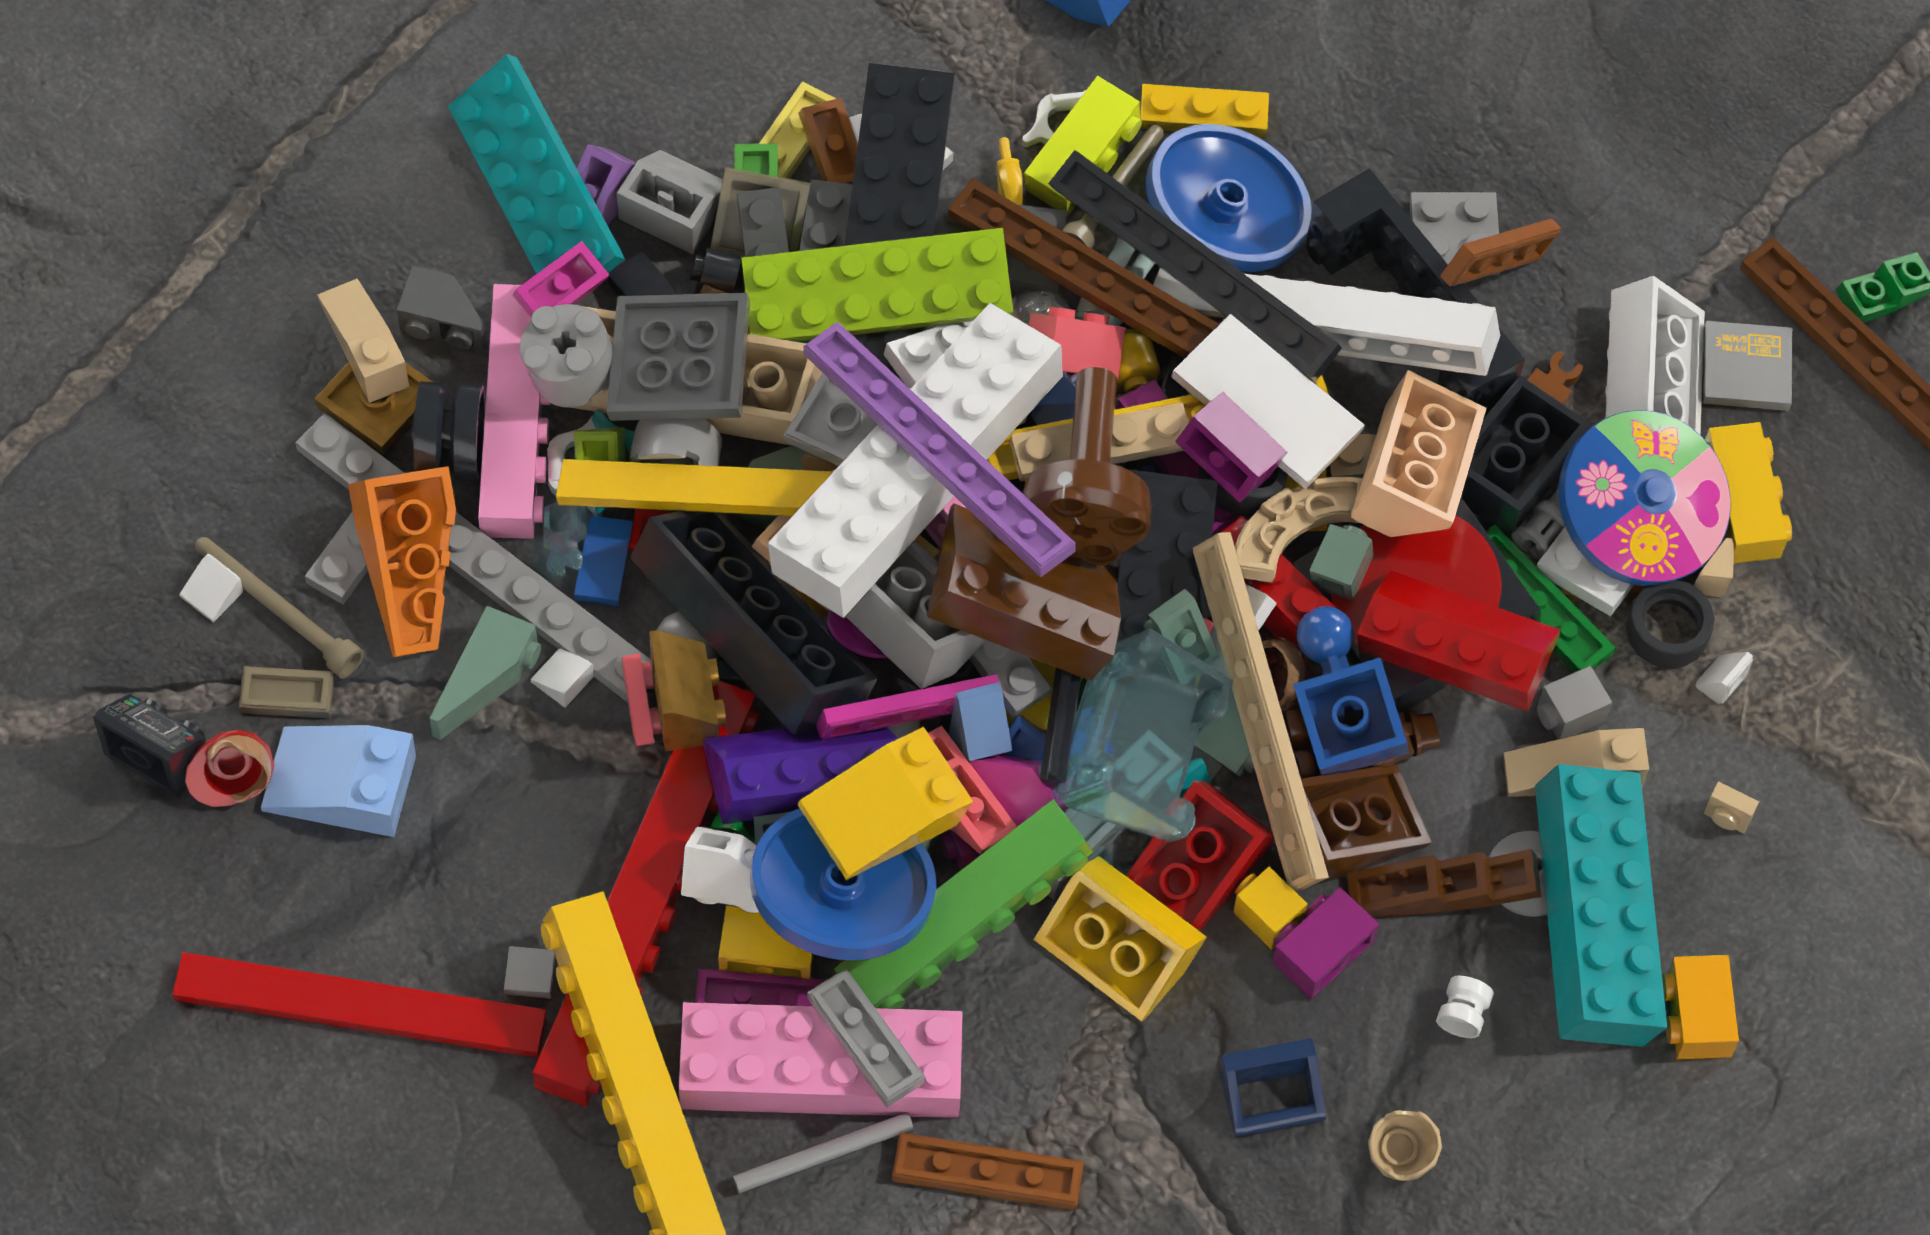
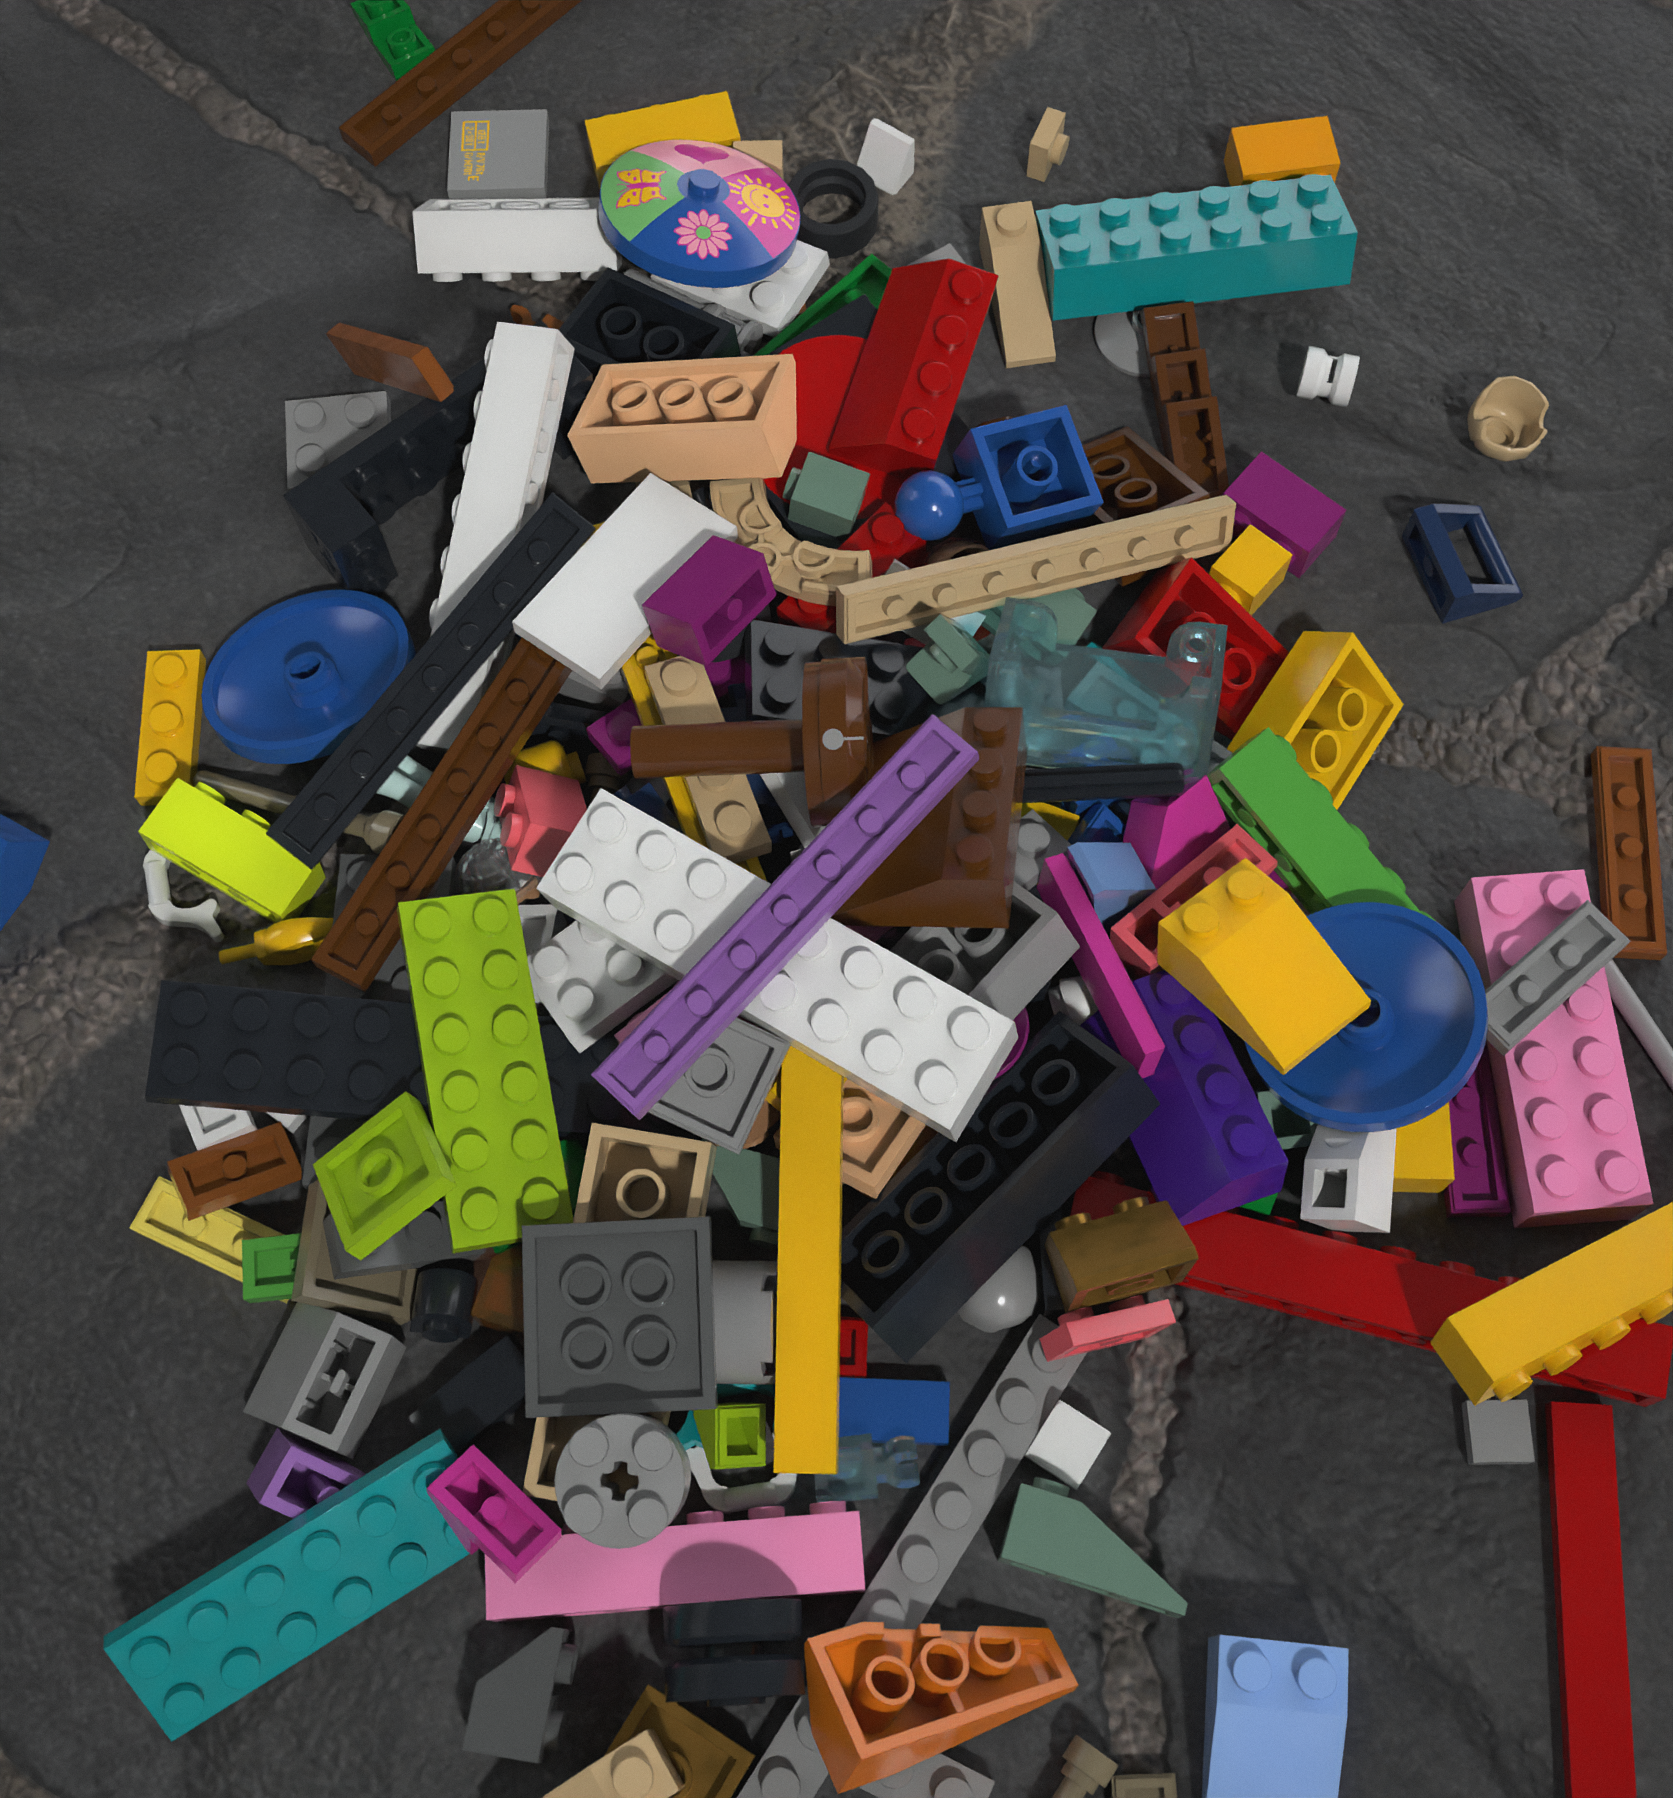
camera: 90 degrees left, 5 degrees up
none -> lime plate [313,1091,457,1260]

